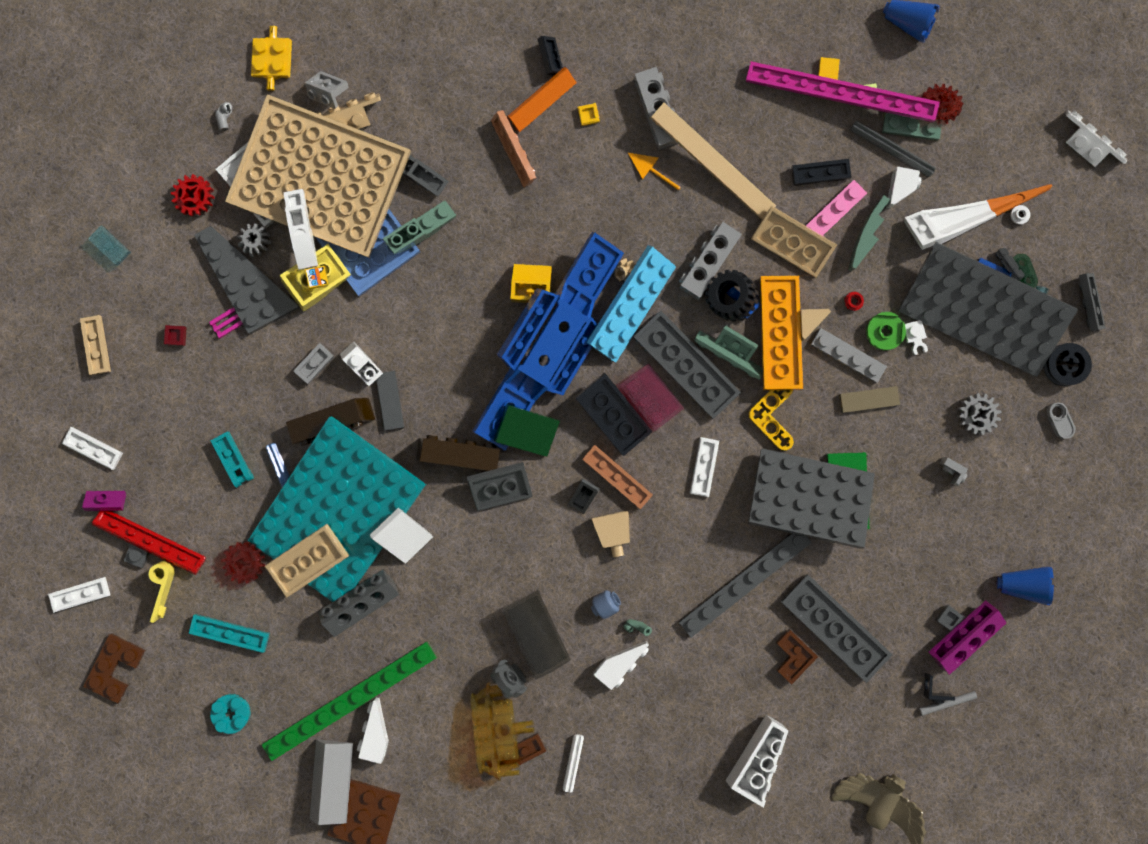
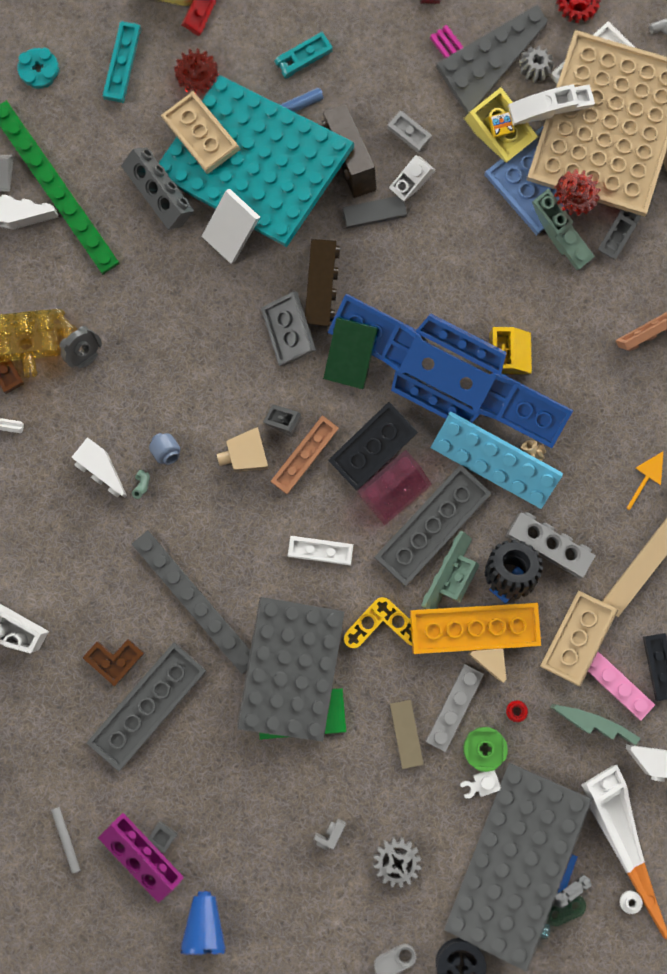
camera: 80 degrees right, 5 degrees down
clear smoke slope [502,590,571,680] -> none
black bracket [924,673,955,703] -> none
none -> clear red gear [554,169,601,216]

